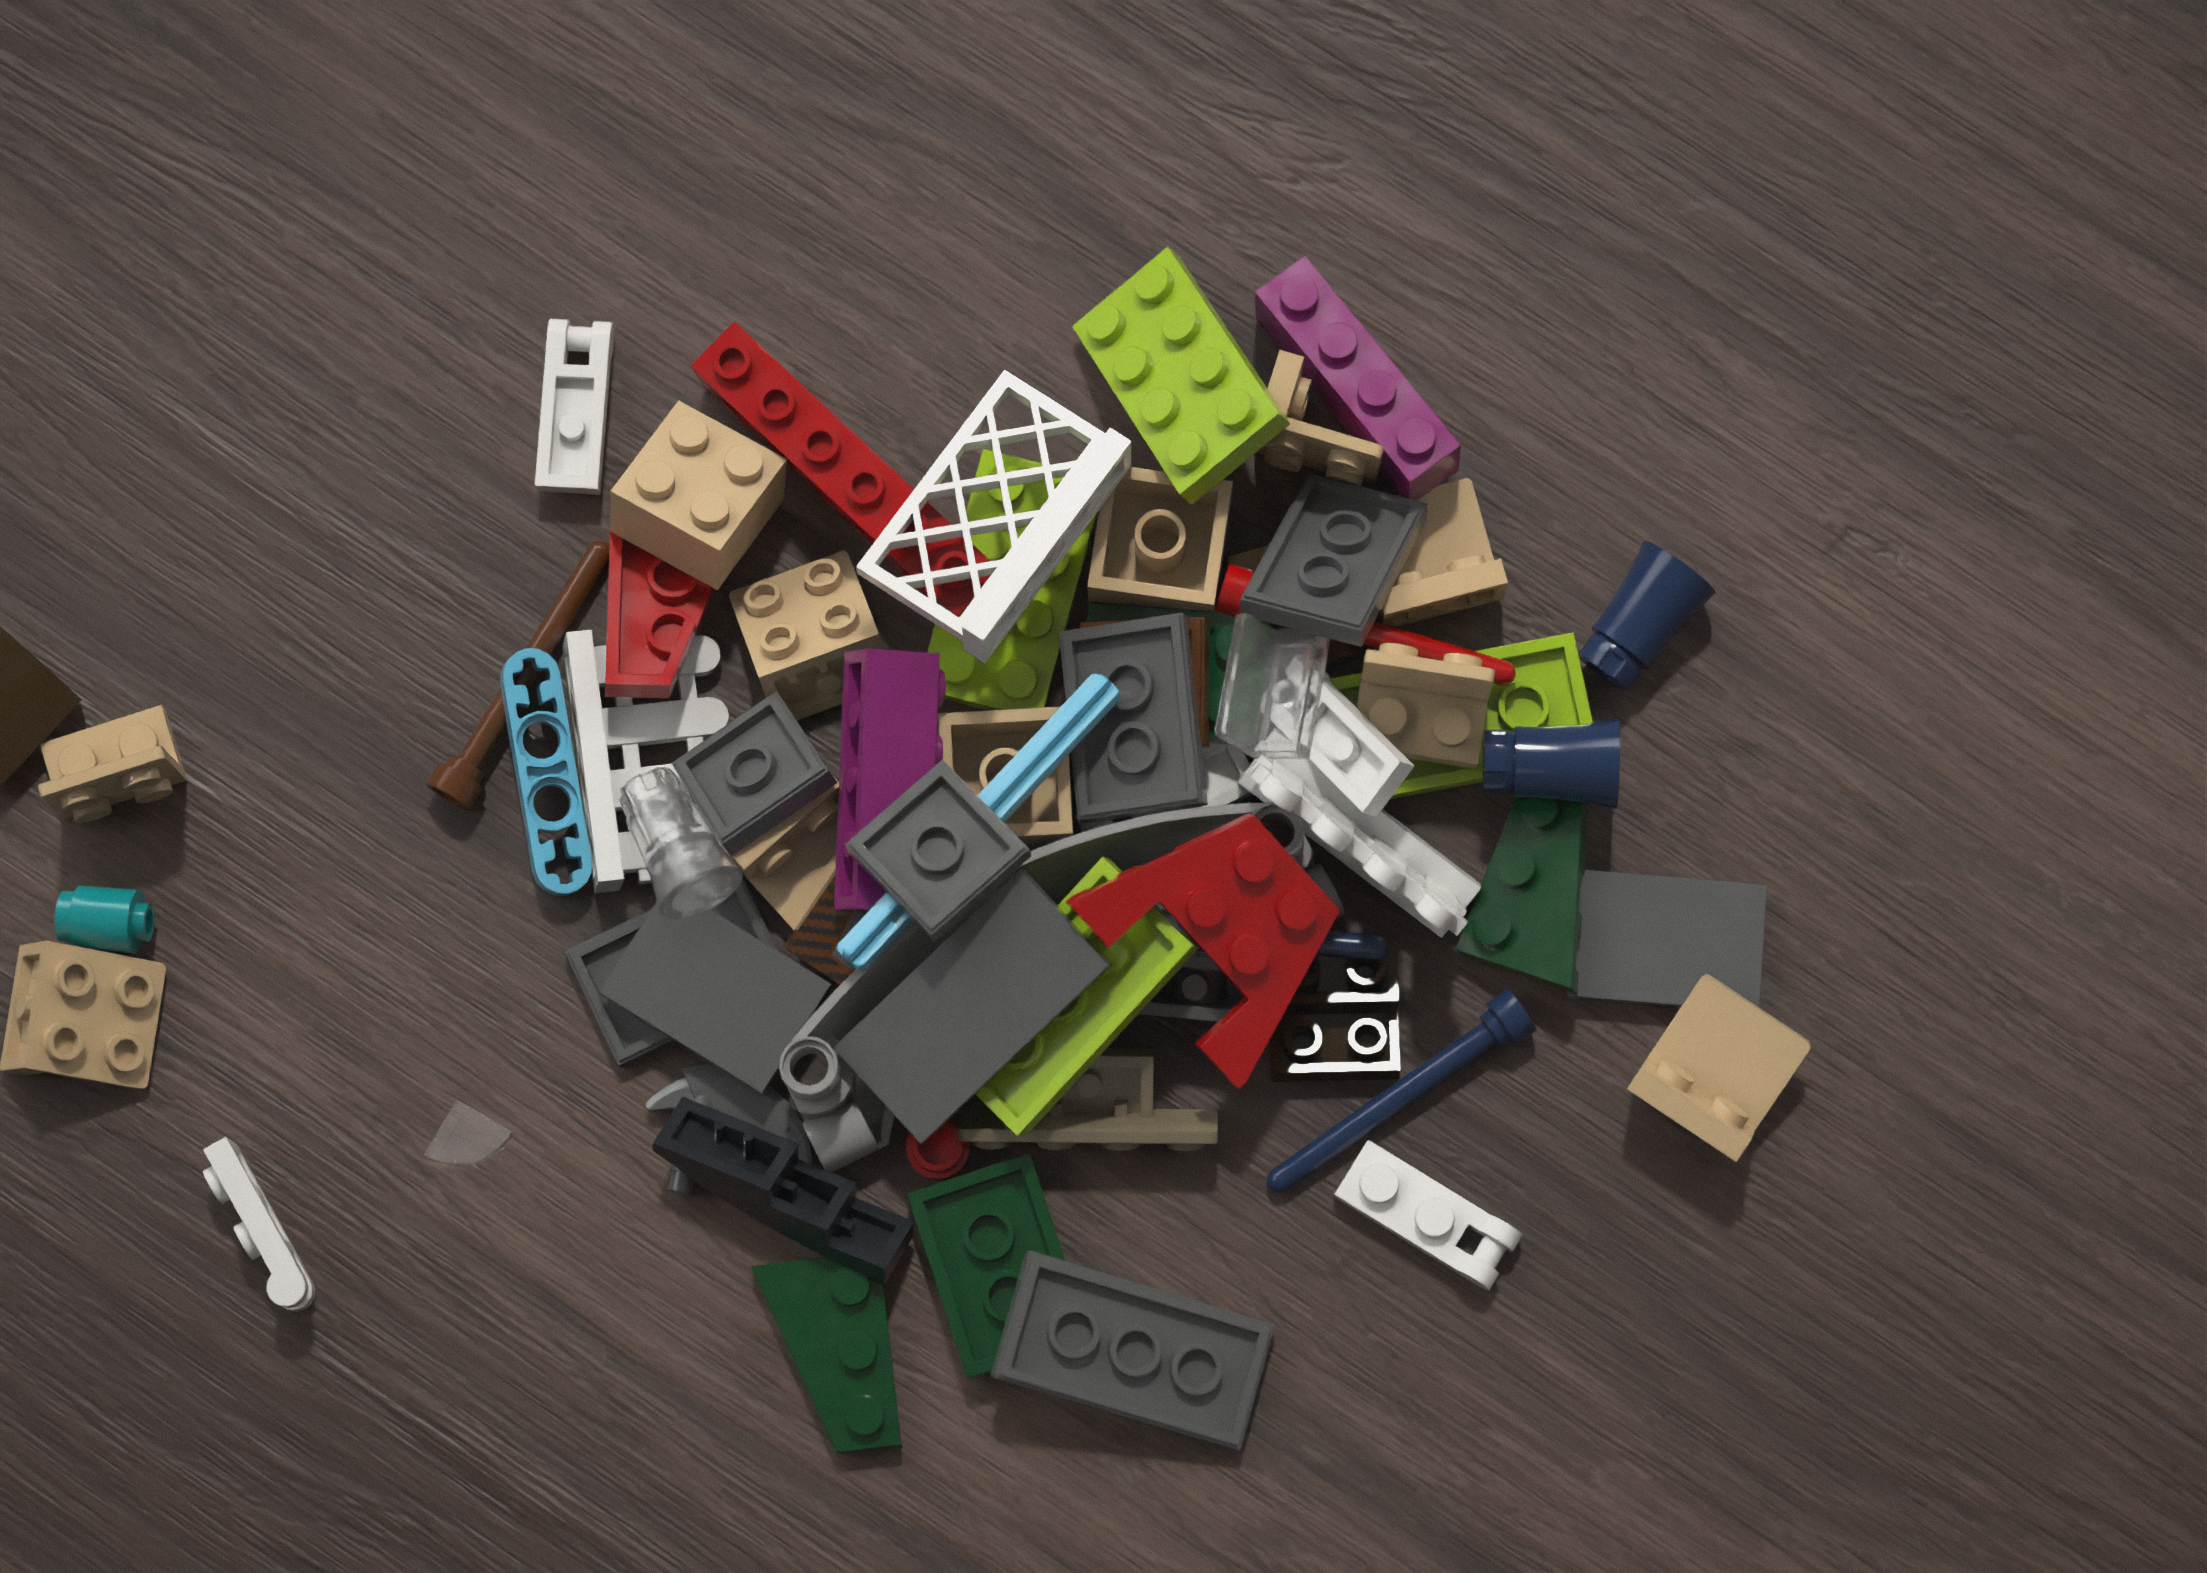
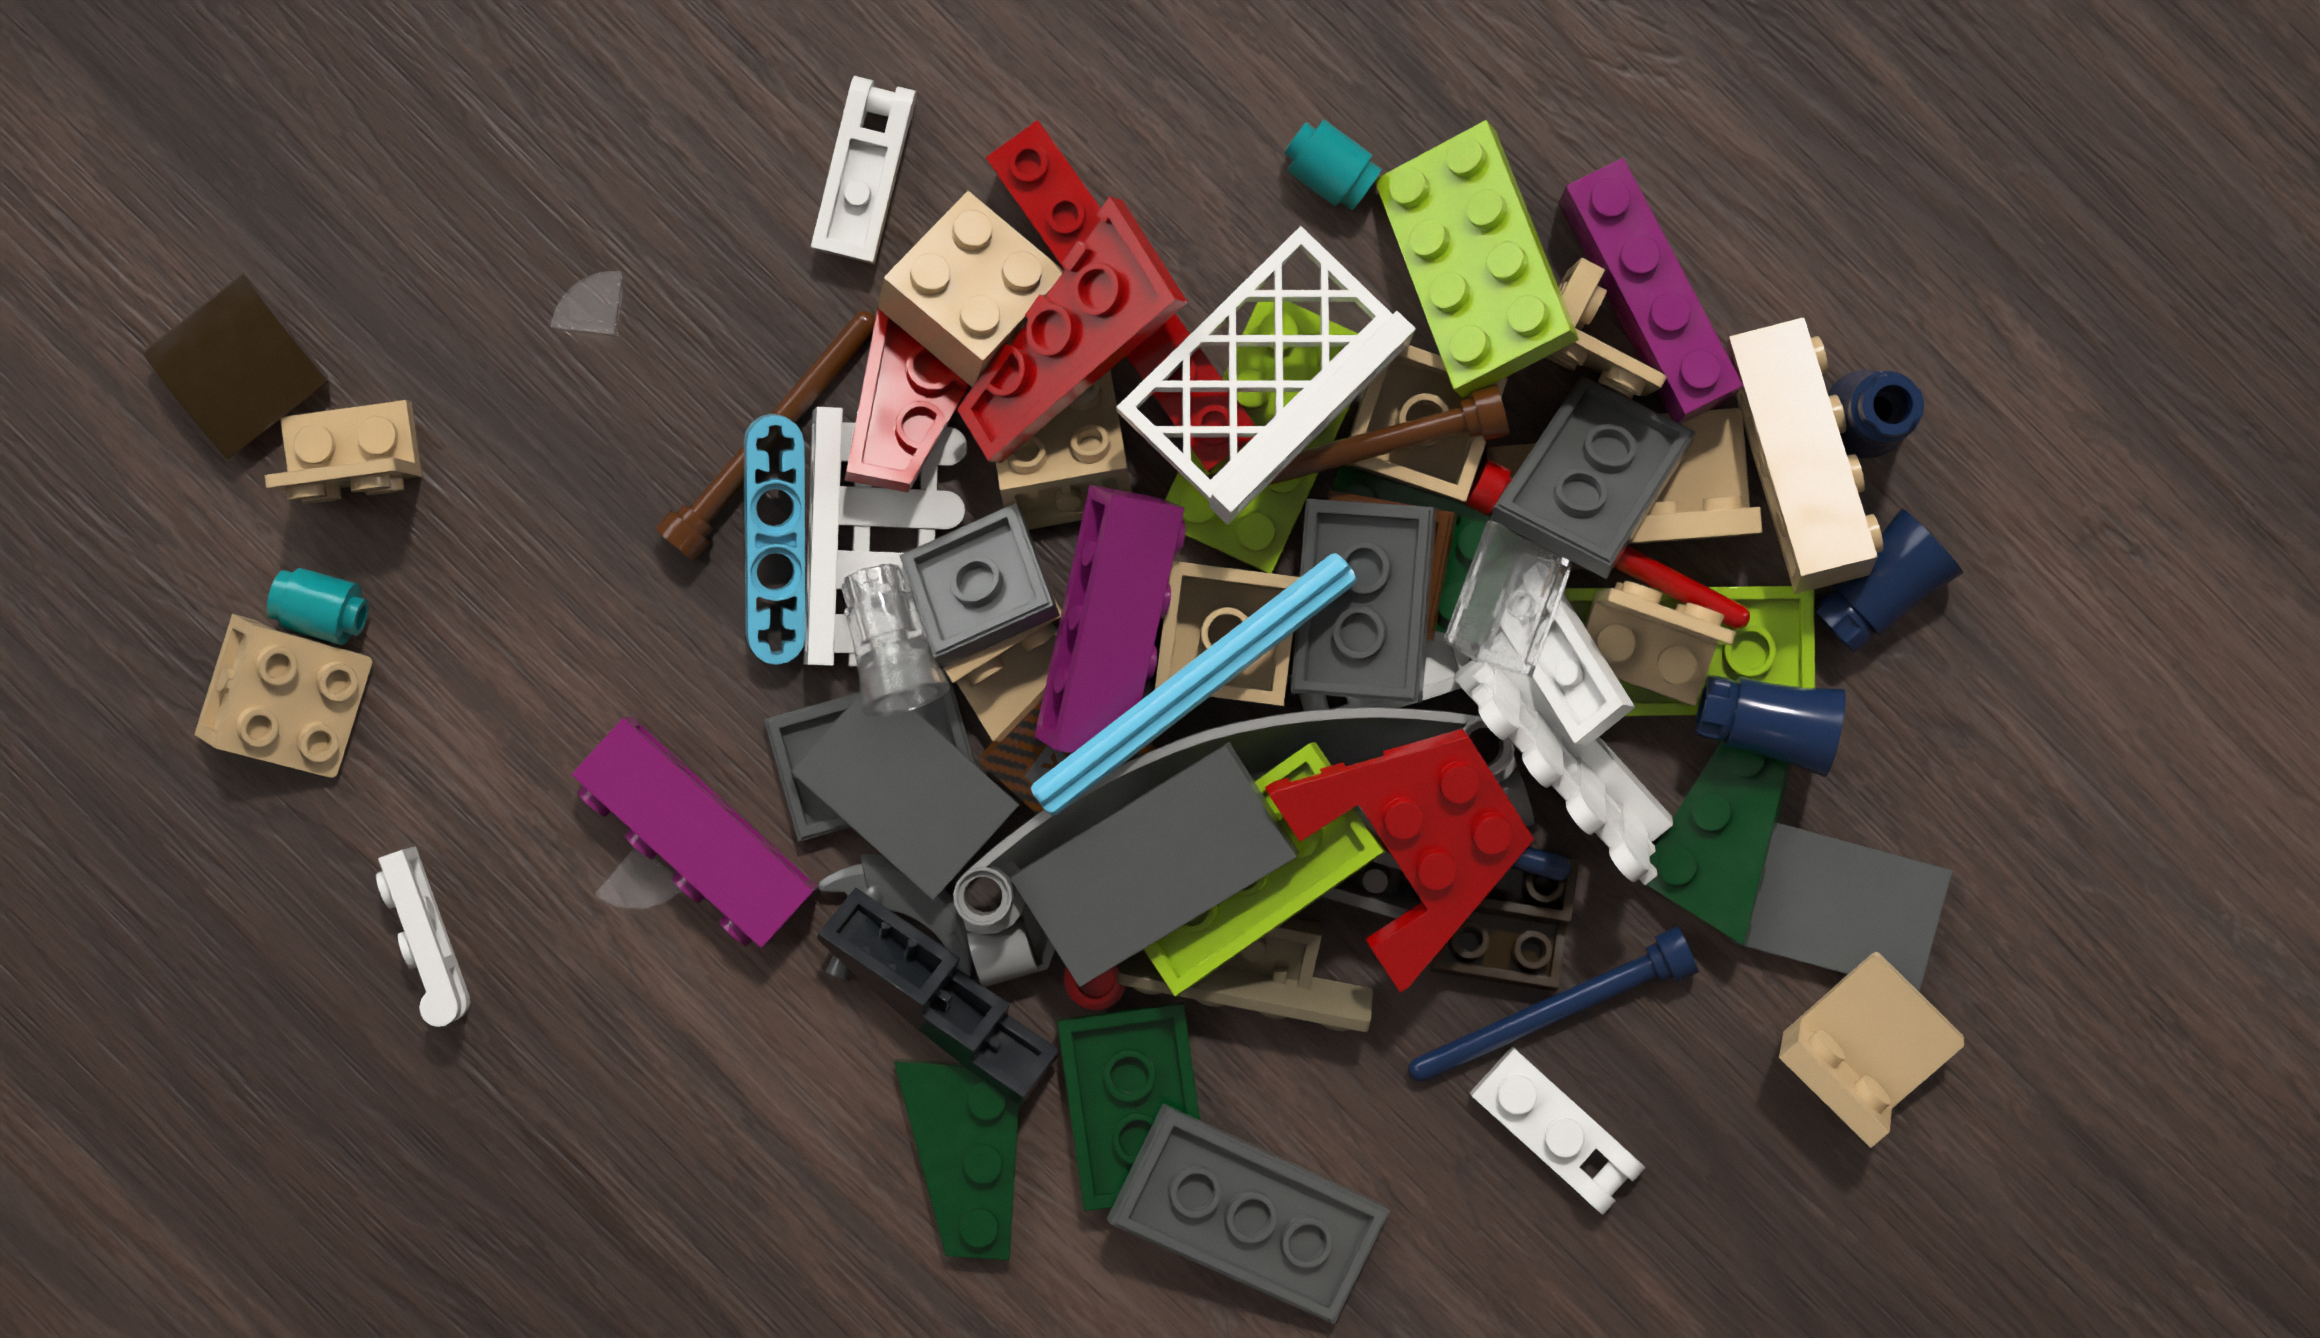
camera: 10 degrees right, 10 degrees up
dark grey tile [845,759,1031,942] -> none
none -> clear tile [551,271,625,336]
none -> magenta brick [571,716,818,948]
none -> red wing [957,196,1188,463]
none -> reddish brown piece [1207,384,1510,486]
none -> teal brick [1283,119,1382,211]
none -> brick [1726,318,1883,594]
none -> dark blue plant [1828,370,1924,458]

